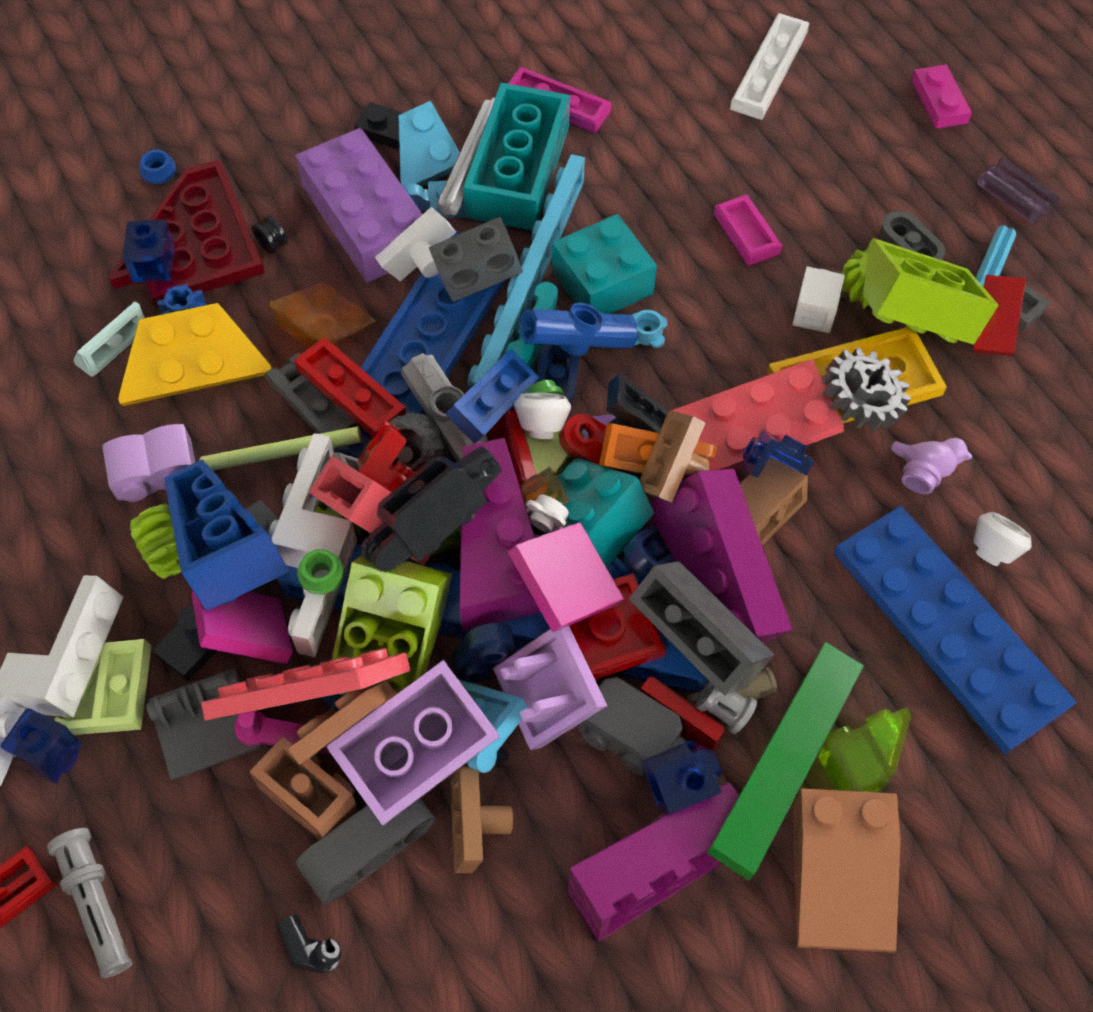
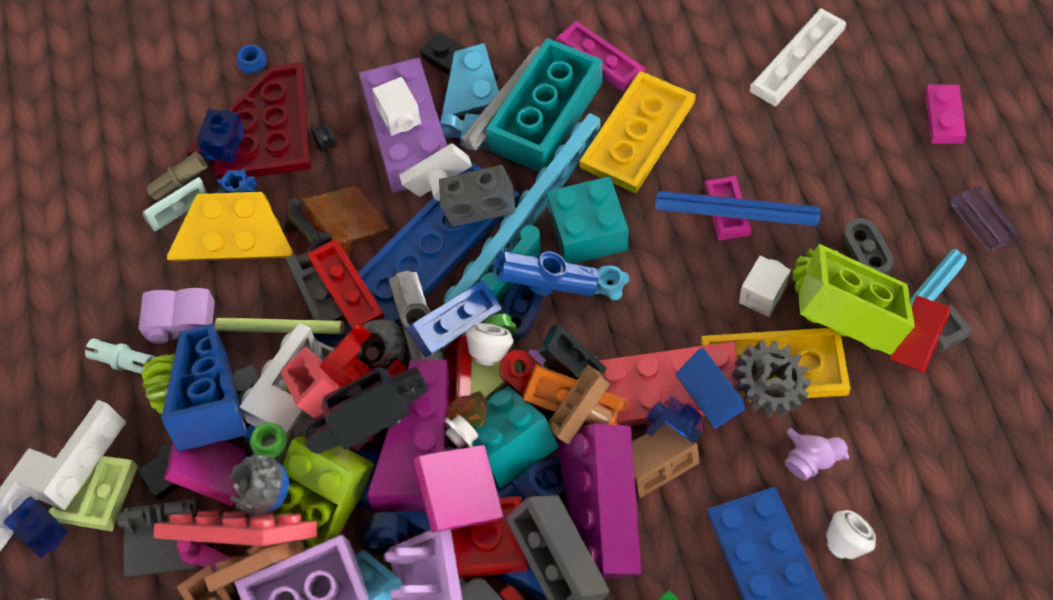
camera: 20 degrees right, 0 degrees up
none -> light aqua pin [85,338,155,374]
none -> dark tan axle [147,151,208,201]
none -> dark grey piece [230,454,290,516]
none -> black piece [285,198,332,252]
none -> white brick [372,77,421,136]
none -> yellow plate [579,71,696,194]
none -> blue axle [655,191,820,226]
none -> blue slope [675,347,745,429]

